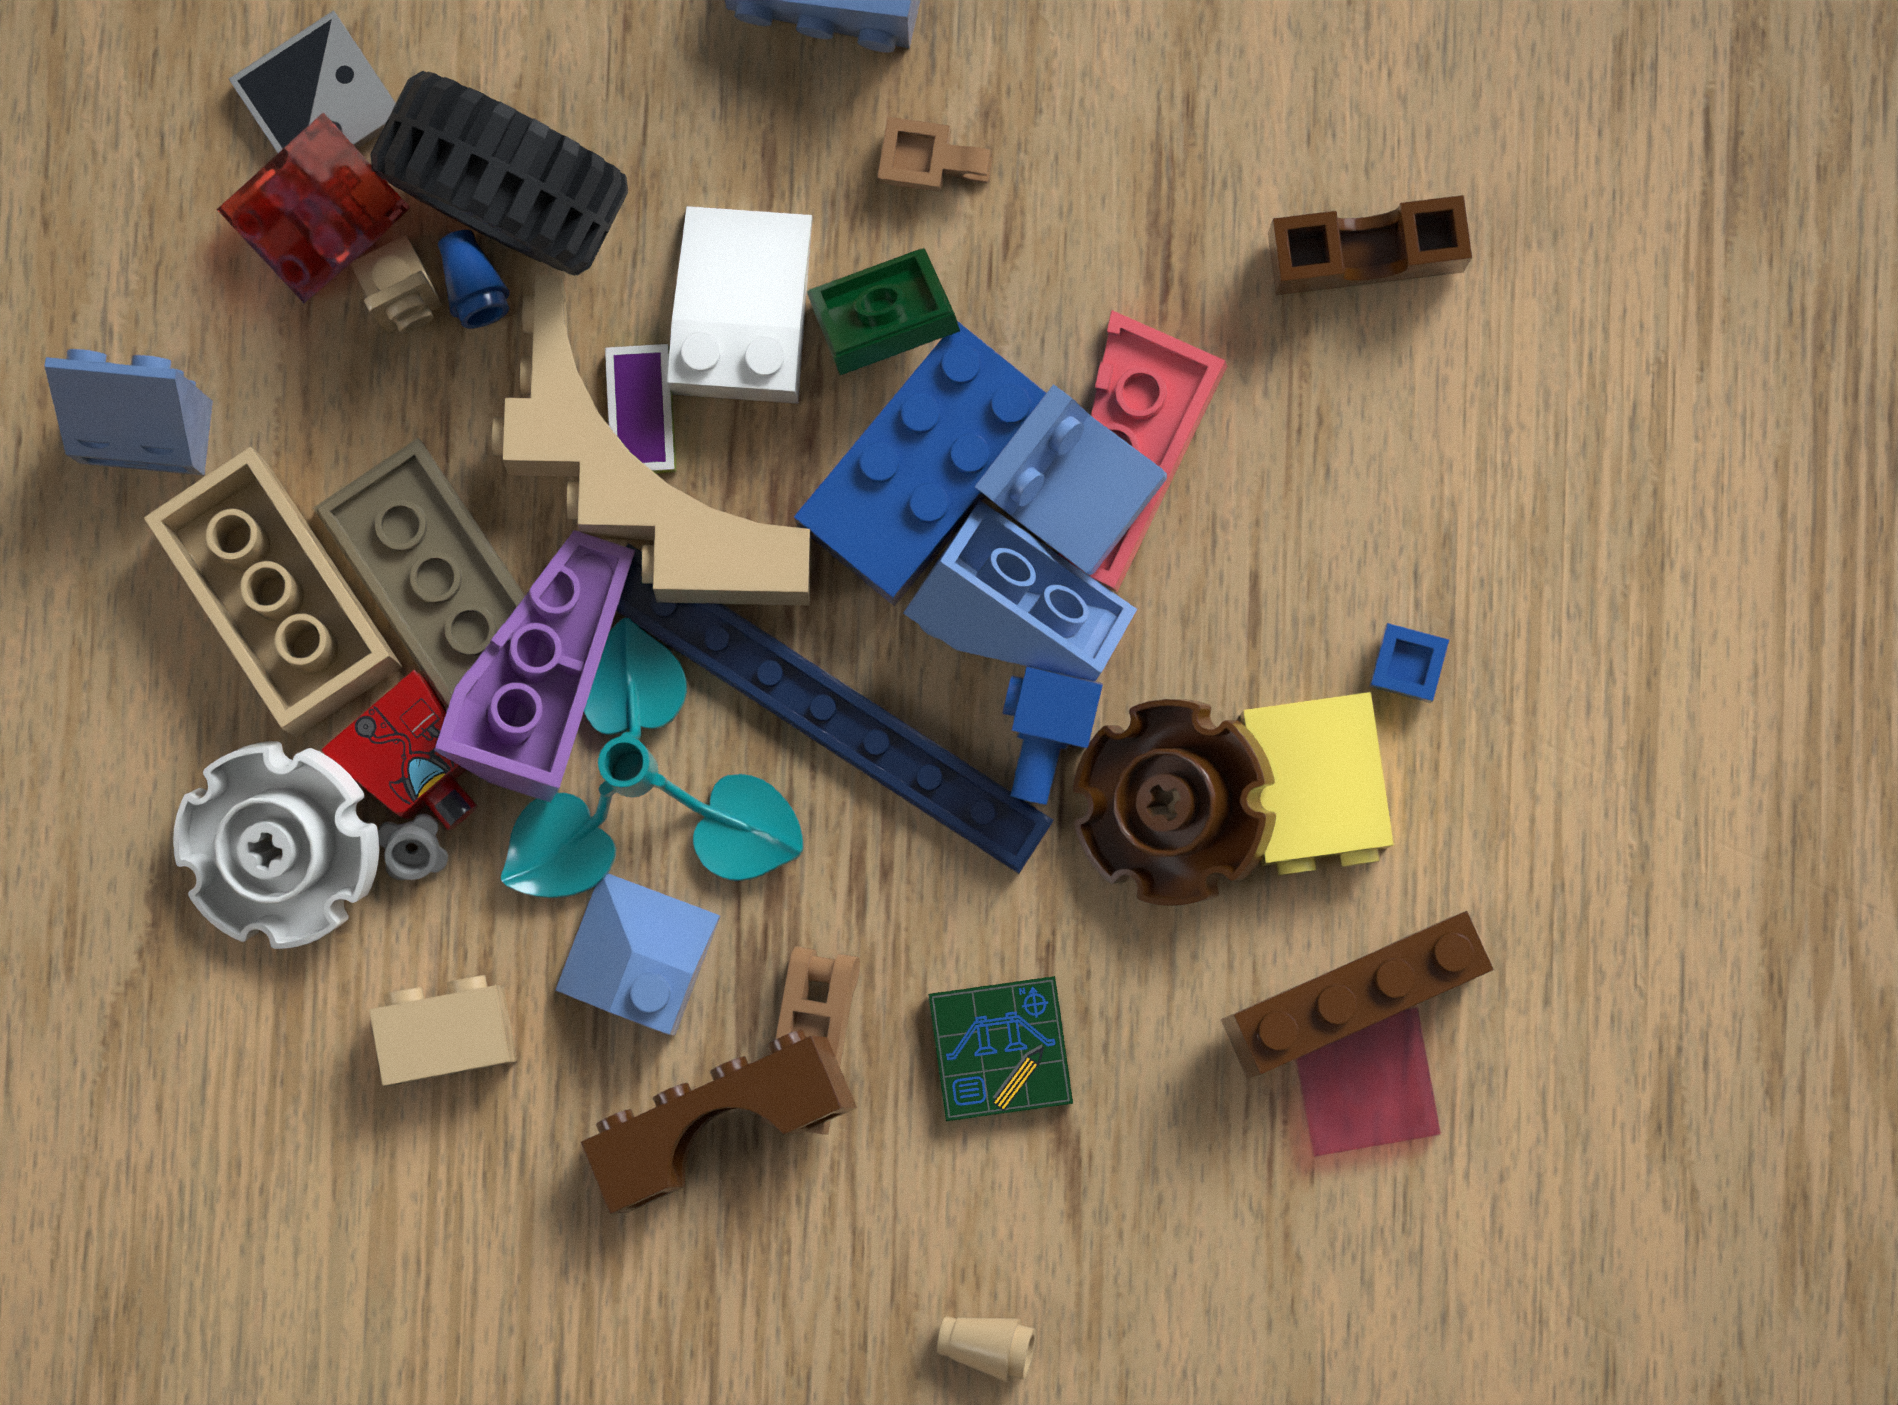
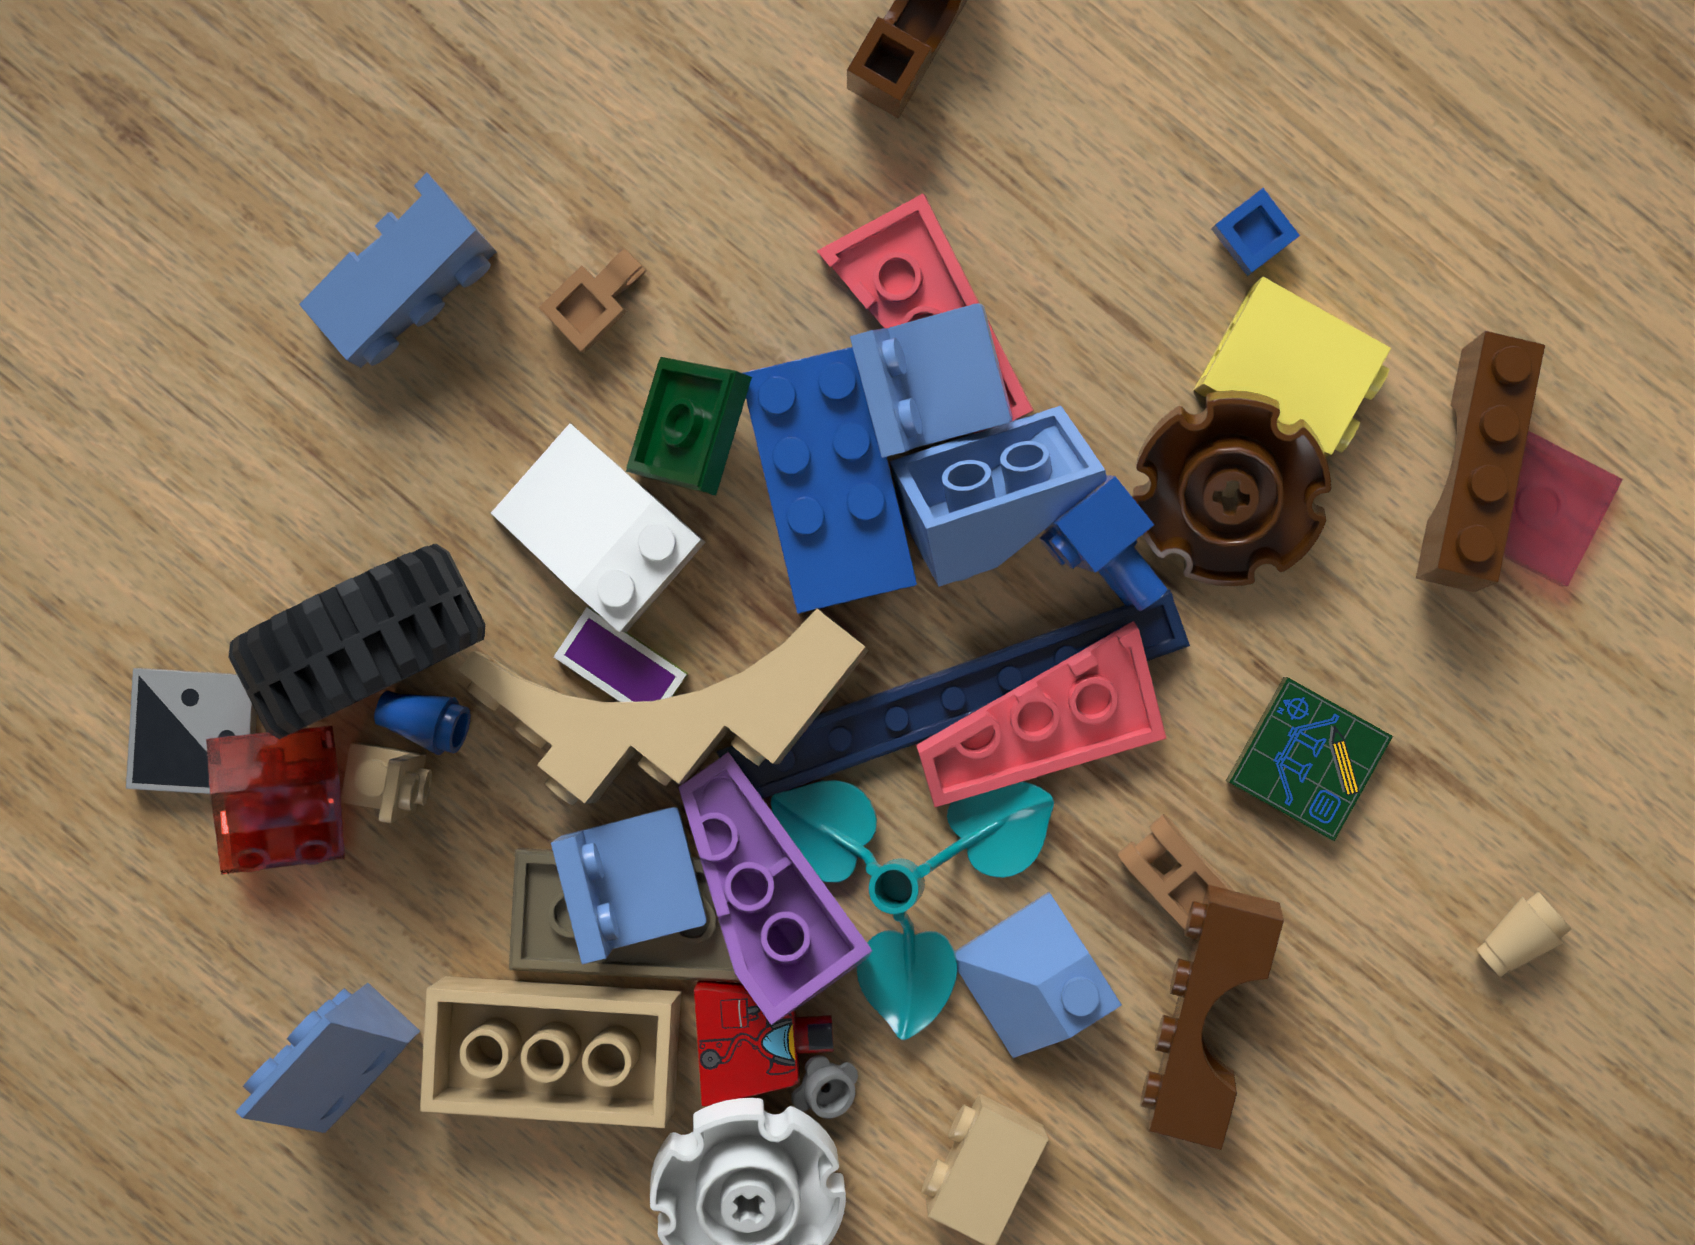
camera: 60 degrees left, 5 degrees up
none -> medium blue bracket [551,807,707,964]
none -> coral wing [916,621,1167,807]

